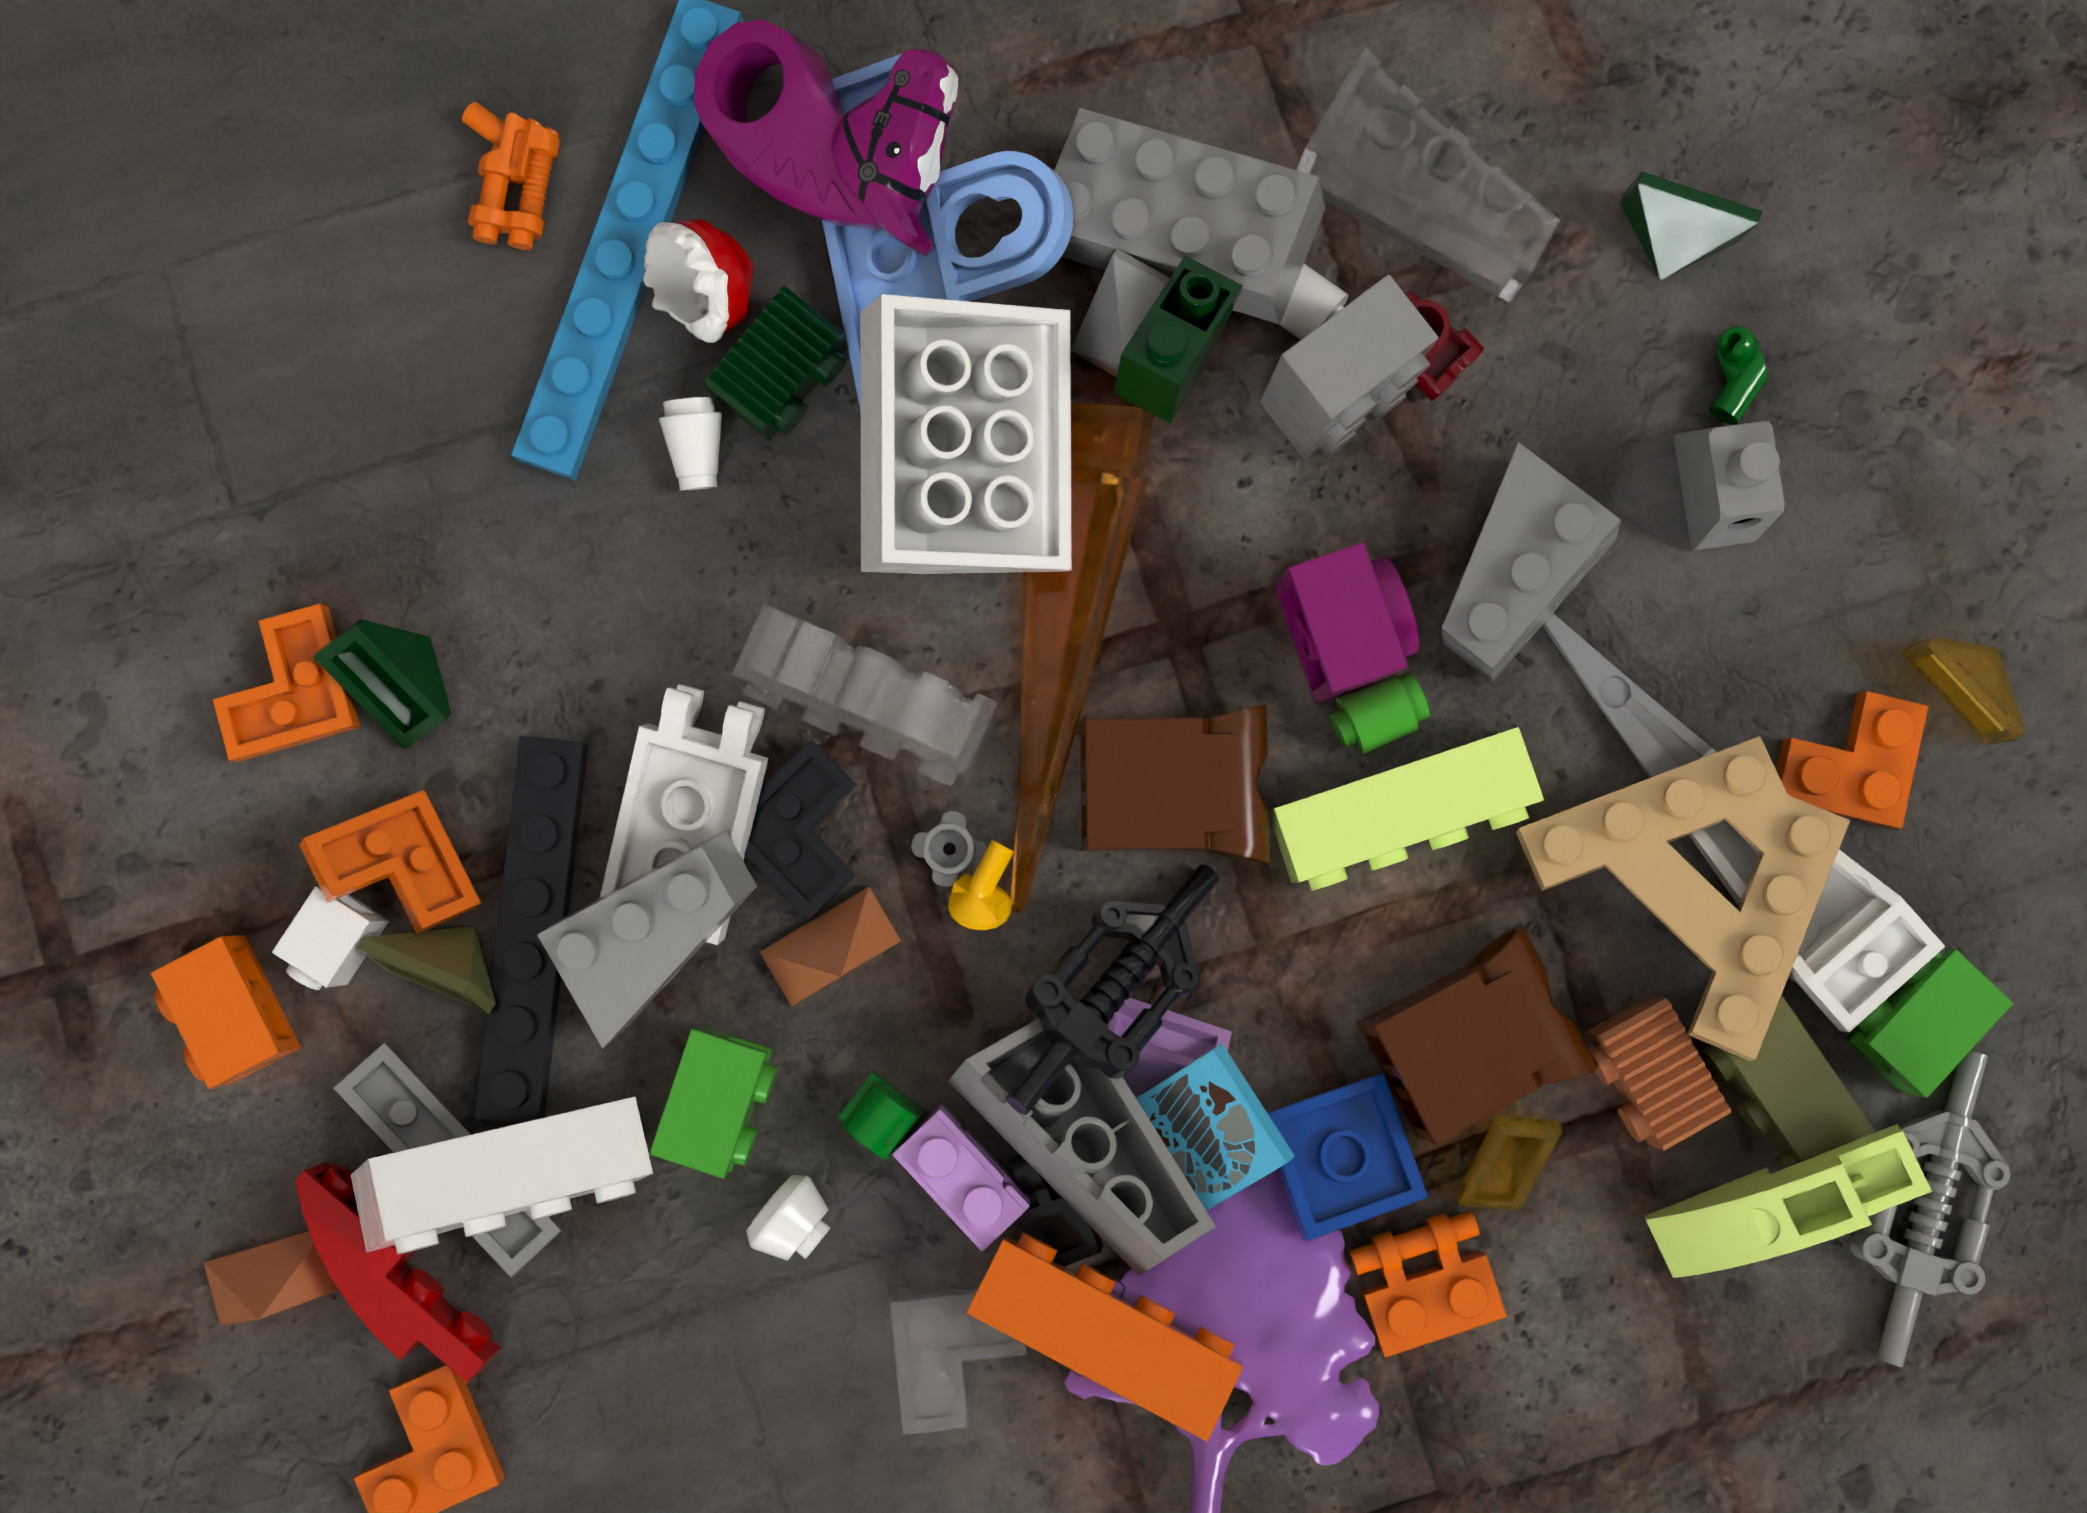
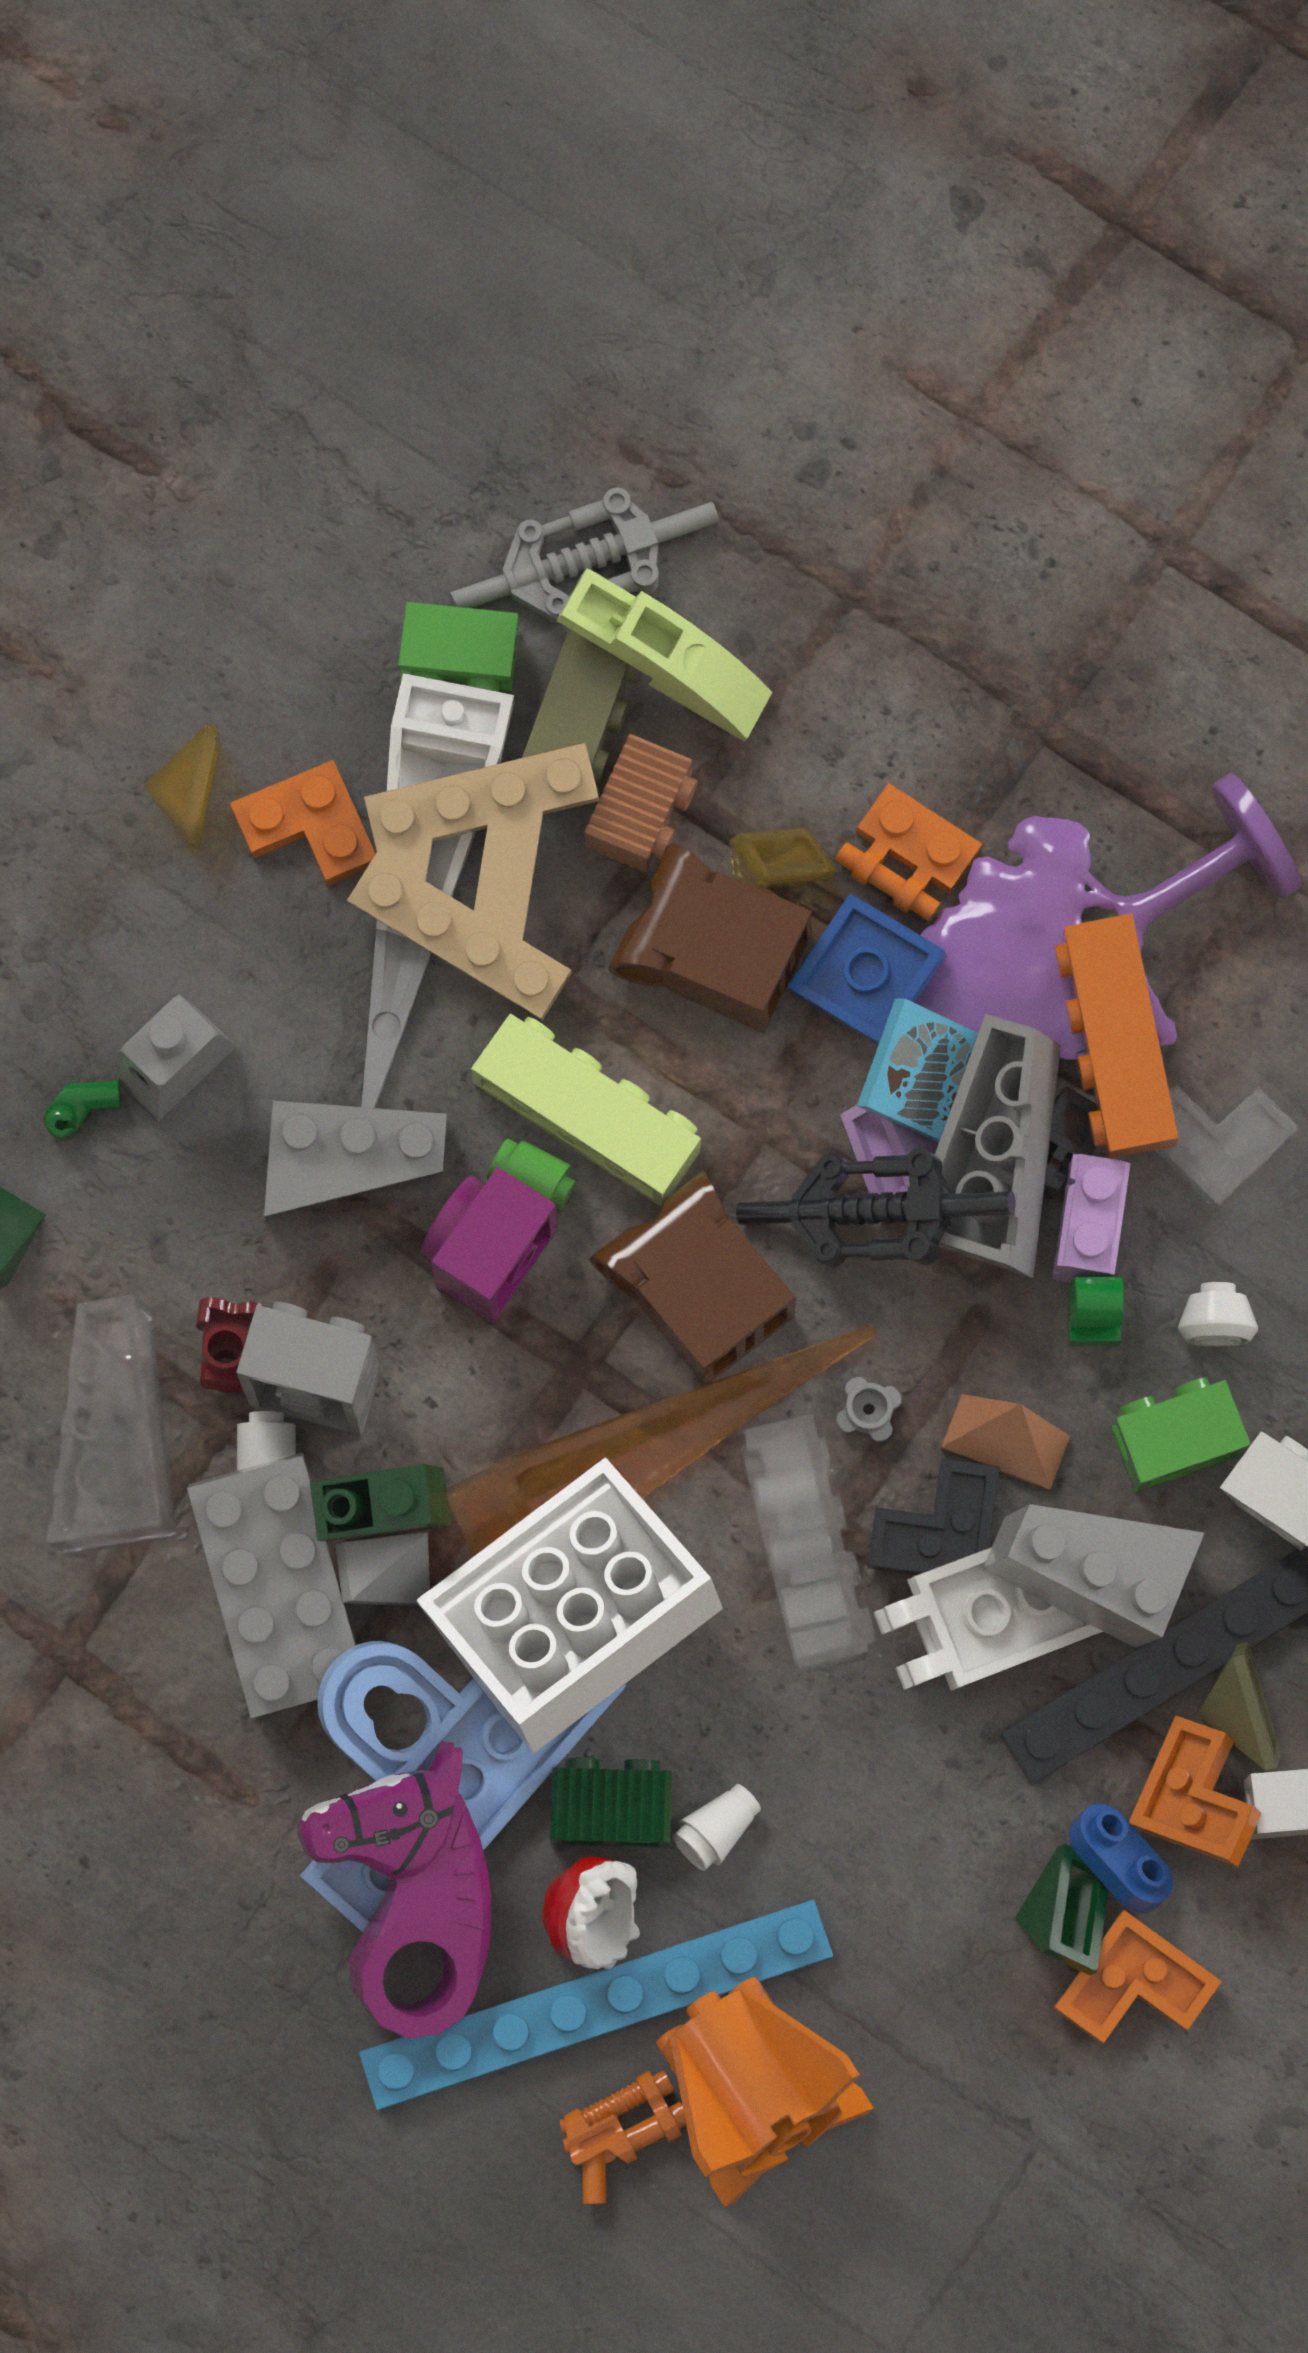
camera: 125 degrees left, 10 degrees down
yellow plate [948,840,1015,930] -> none
none -> orange brick [656,1977,874,2208]
none -> blue plate [1069,1804,1173,1913]

